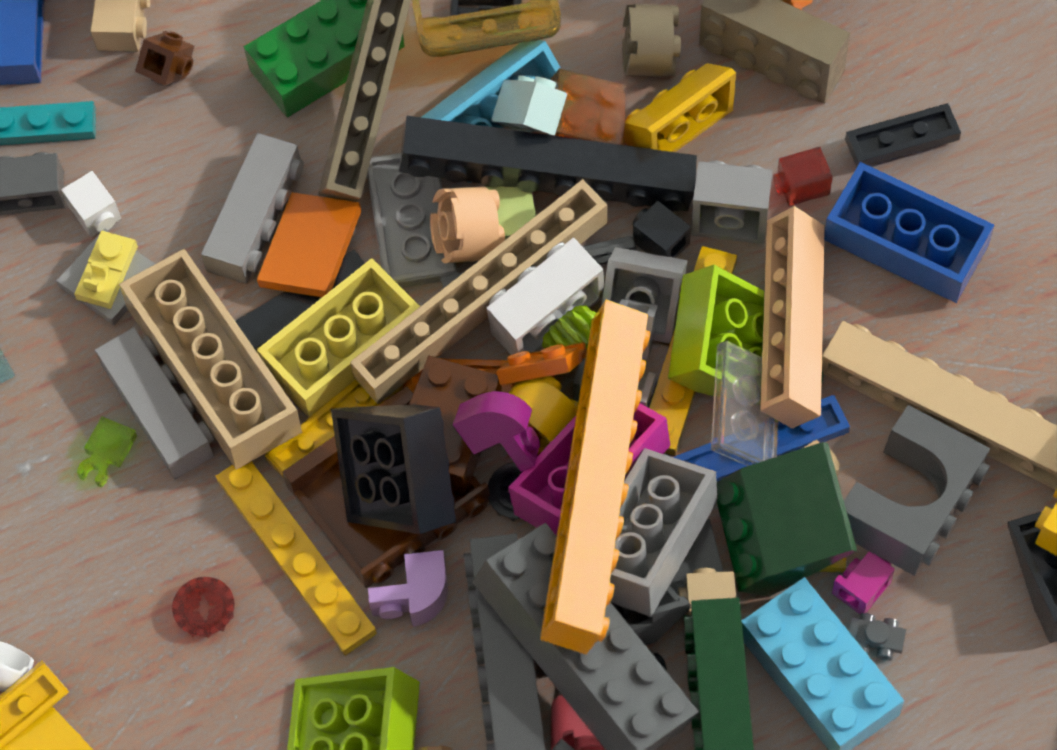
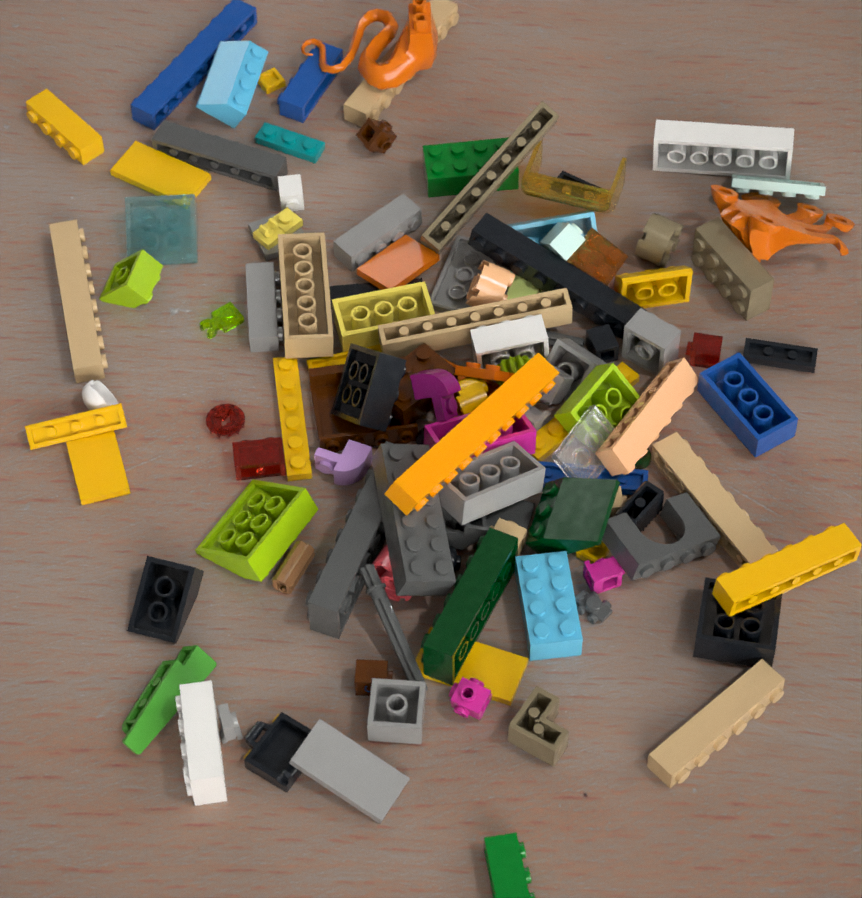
camera: 25 degrees right, 10 degrees down
none -> clear red brick [232,437,286,481]
none -> black brick [615,481,664,532]

